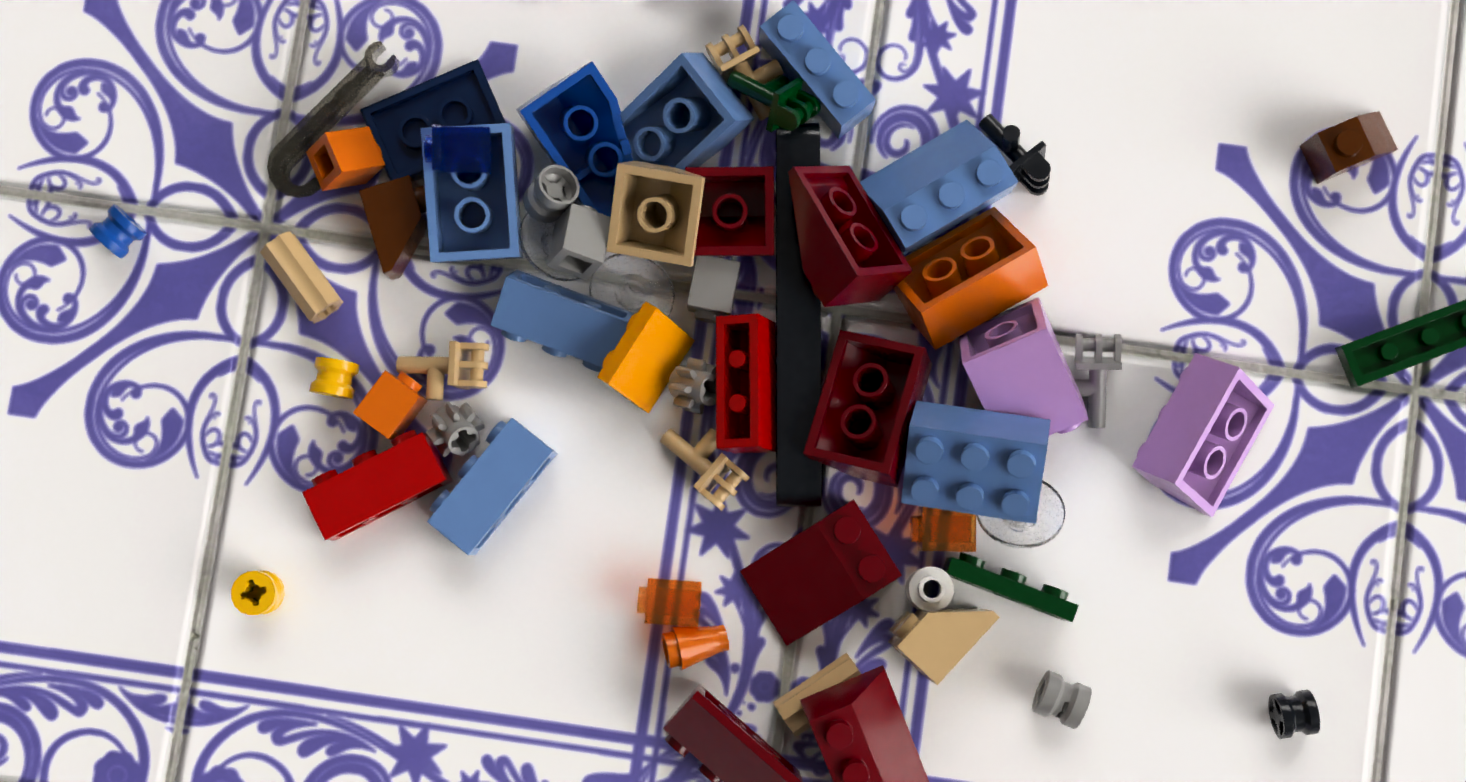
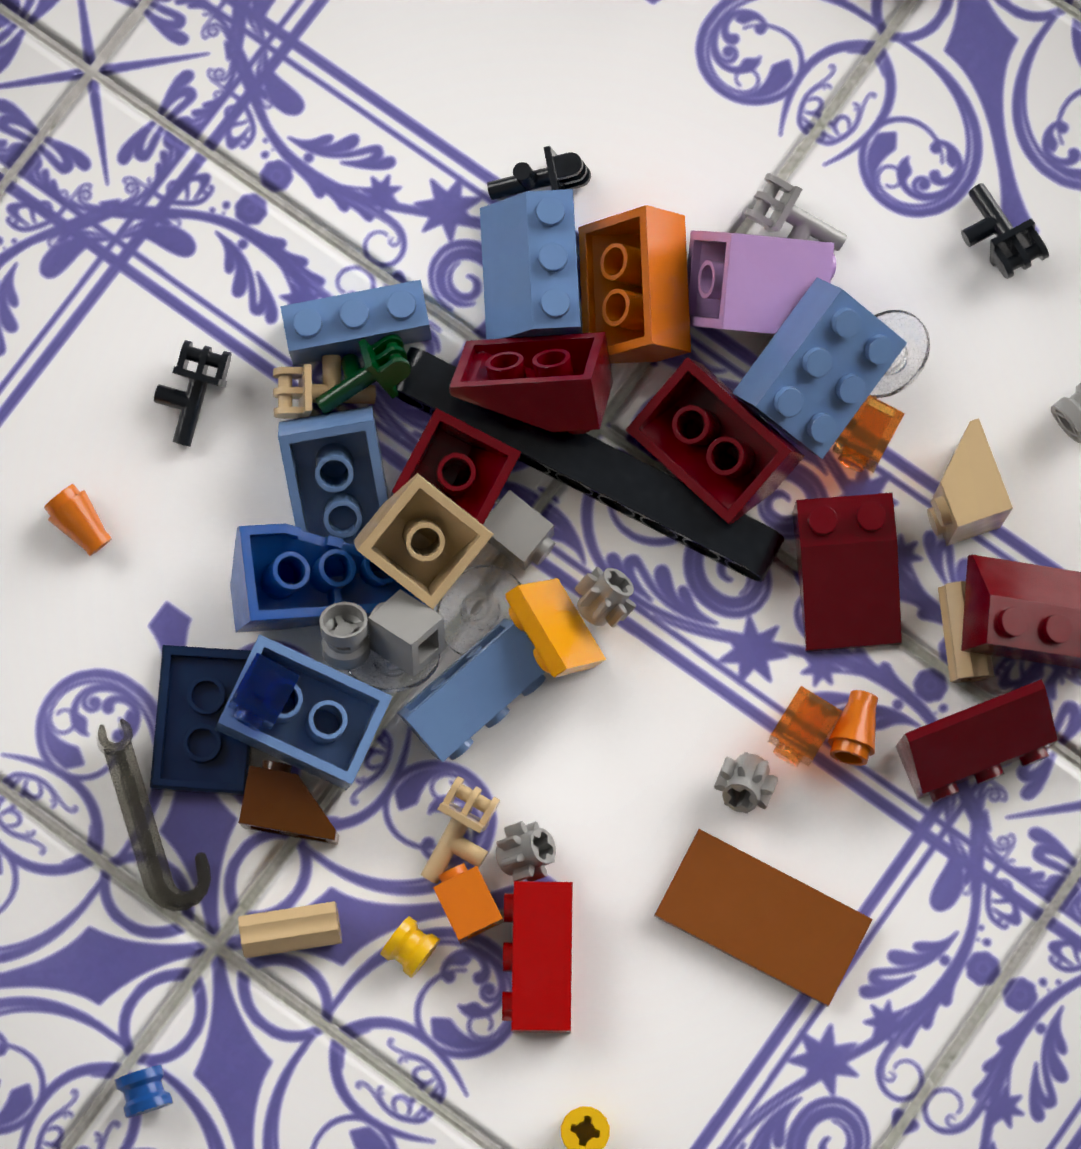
camera: 60 degrees left, 5 degrees down
orange brick [306,126,385,191] -> none
medium blue brick [427,418,558,555] -> none
tan arm [660,428,750,511] -> none
red brick [716,313,776,454] -> none
white brick [905,566,954,611] -> none
dark green plate [942,552,1079,622] -> none
lavender slope [1132,353,1274,517] -> none
none -> dark orange tile [654,829,873,1007]
none -> light grey gear [714,752,778,814]
none -> black arm [961,183,1049,279]

